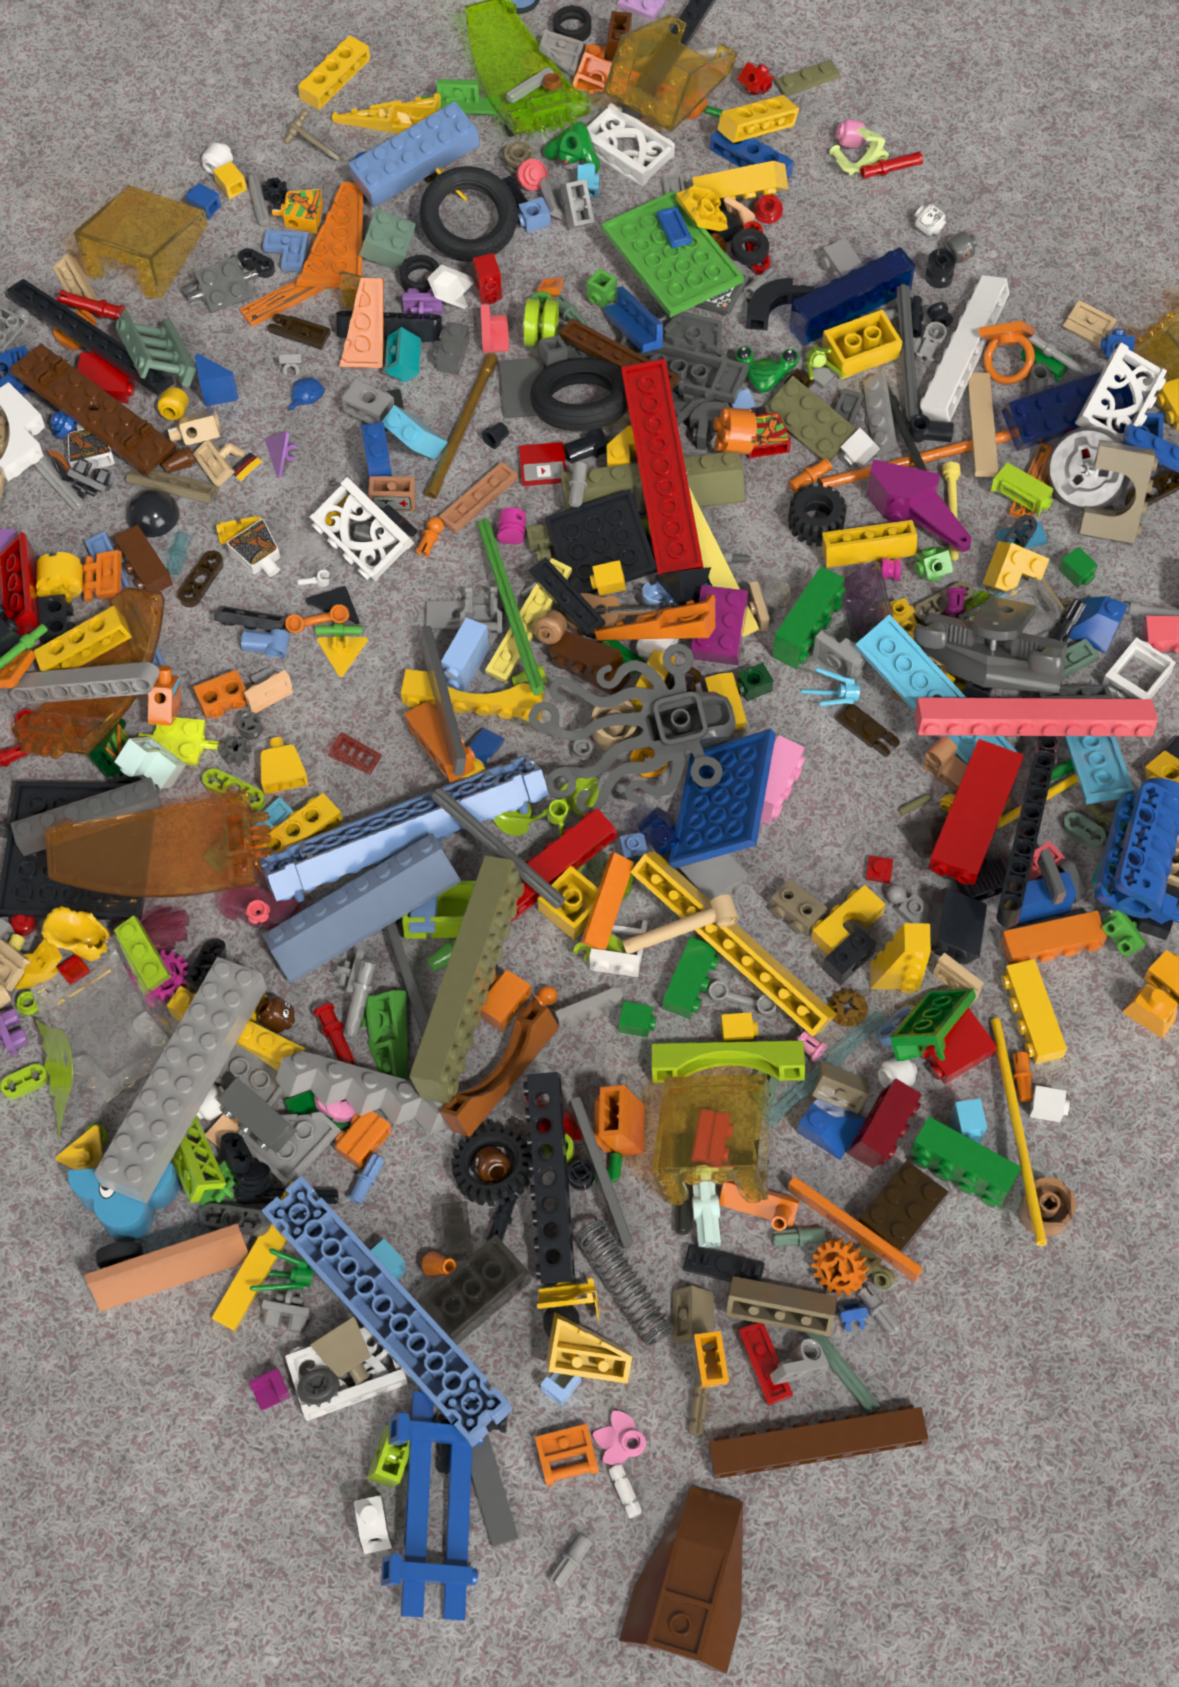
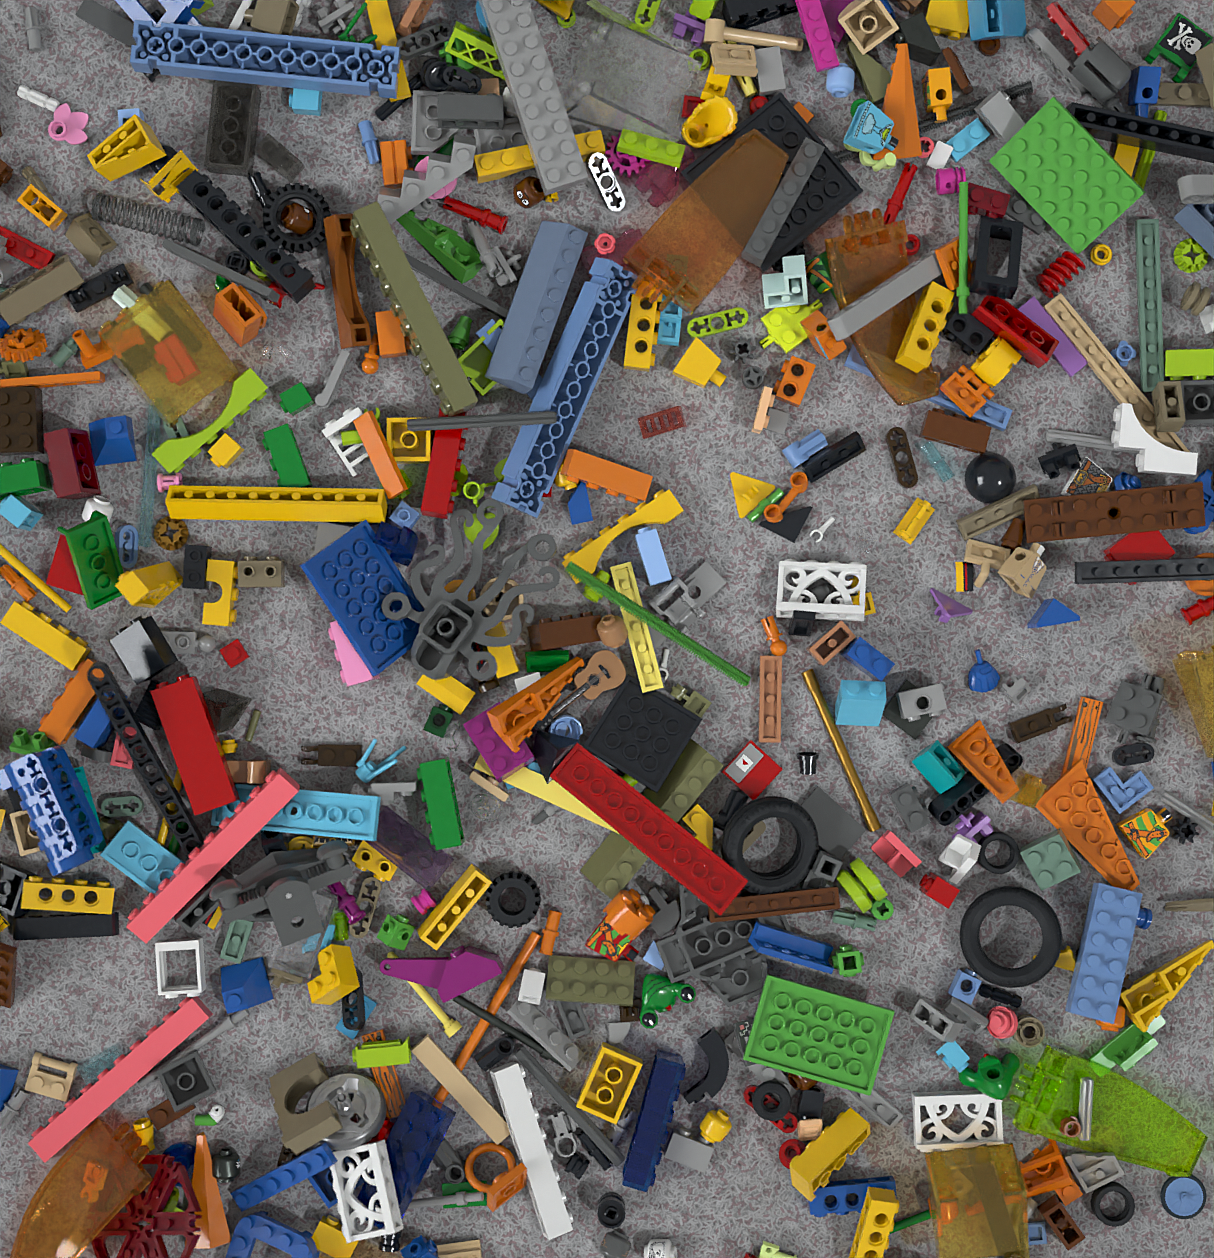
camera: 140 degrees right, 25 degrees up
sticker [46,449,74,482] -> none
sand green fence [116,310,197,387] -> none
yellow head [157,387,189,420] -> none
torso [227,519,280,577] -> none
dark grey tile [420,626,466,776] -> none
orange cone [421,1251,456,1278] -> none
dark pink piece [497,507,526,545] -> none
black tile [528,557,605,638] -> none
orange plate [535,1424,599,1486] -> none
orange plate [537,277,564,297] -> none
light grey axle [569,462,588,508] -> none
yellow brick [590,560,627,596] -> none
tan piece [623,894,739,954] -> none
blue tile [656,206,692,249] -> none
yellow slope [675,186,728,231] -> none
light grey bar [709,981,777,1016] -> none
light grey axle [743,267,777,299] -> none
lime plant [804,344,846,380] -> none
dark tan panel [811,1061,869,1114] -> none
tan plate [933,953,984,1004] -> none
dark grey tile [1037,849,1066,905] -> none
black axle [1052,598,1086,642] -> none
green brick [1059,547,1098,588] -> none
none -> yellow head [700,1109,732,1143]

